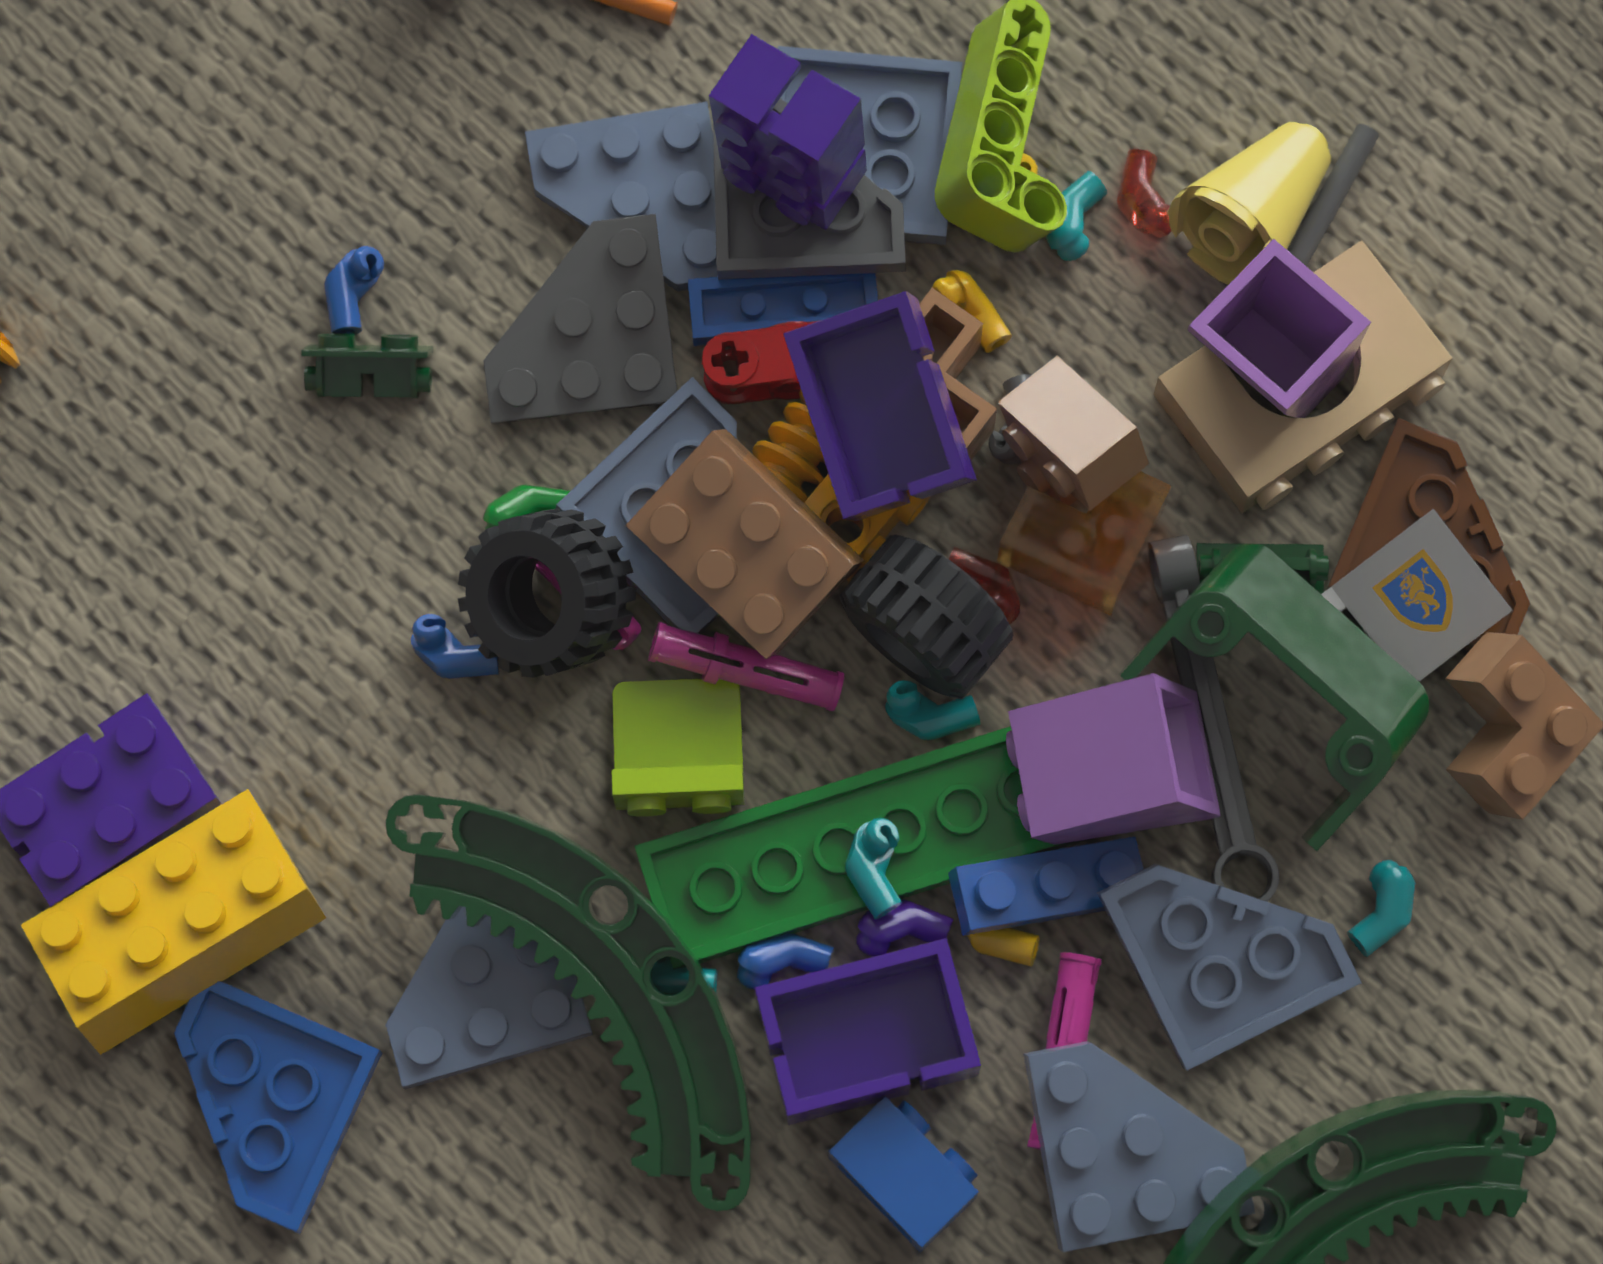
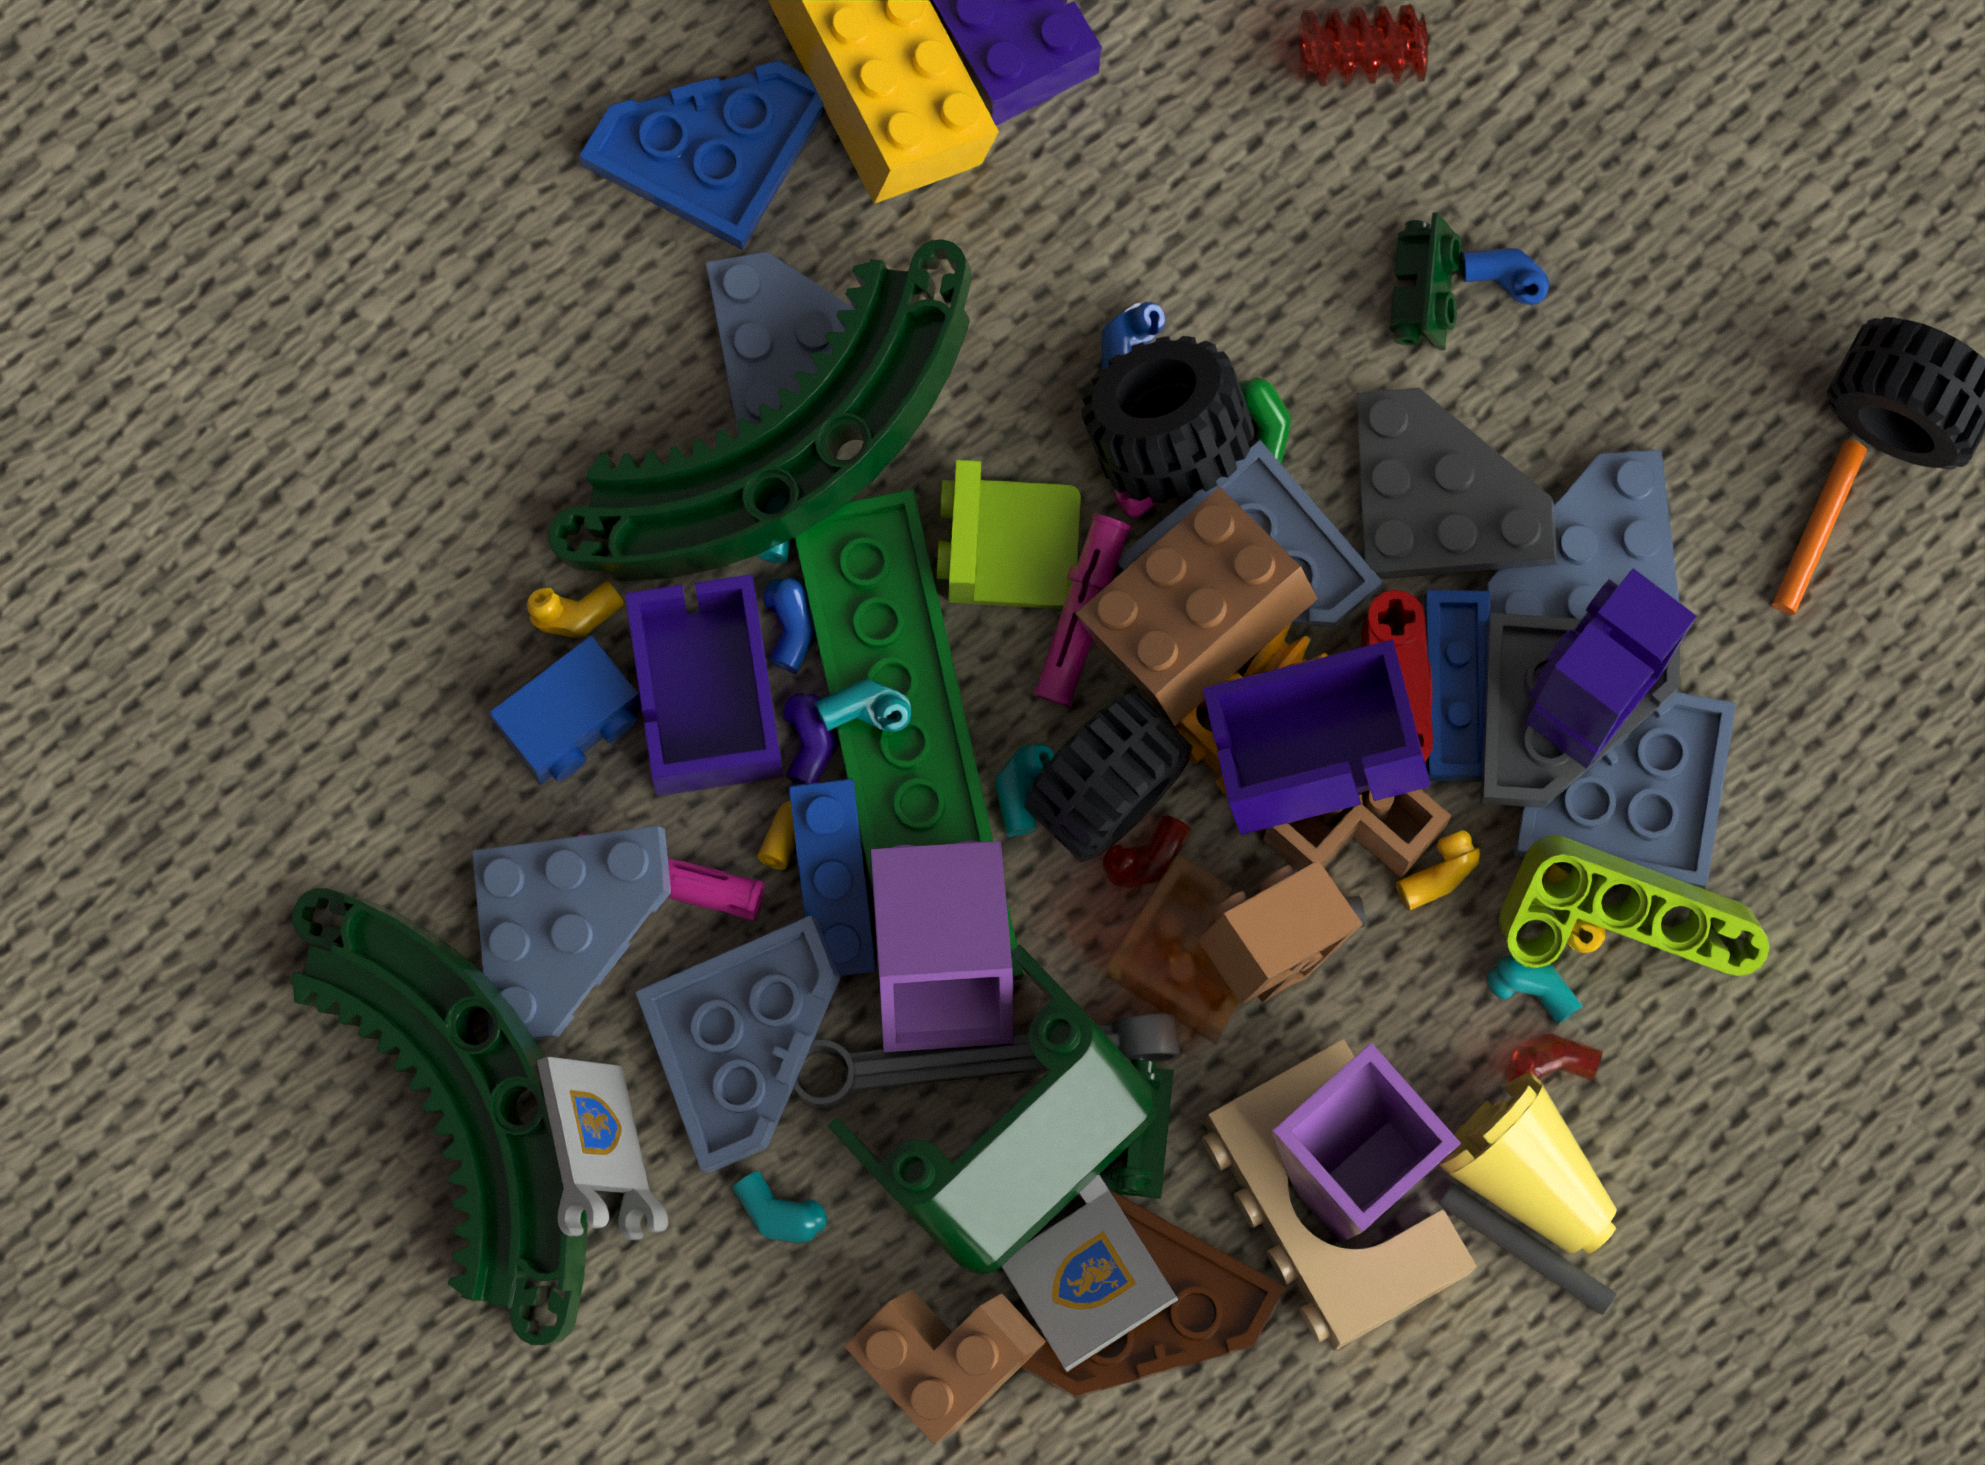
camera: 90 degrees right, 0 degrees up
none -> yellow arm [527,581,625,638]
none -> light grey flag [537,1057,668,1240]
none -> clear red piece [1298,4,1428,87]

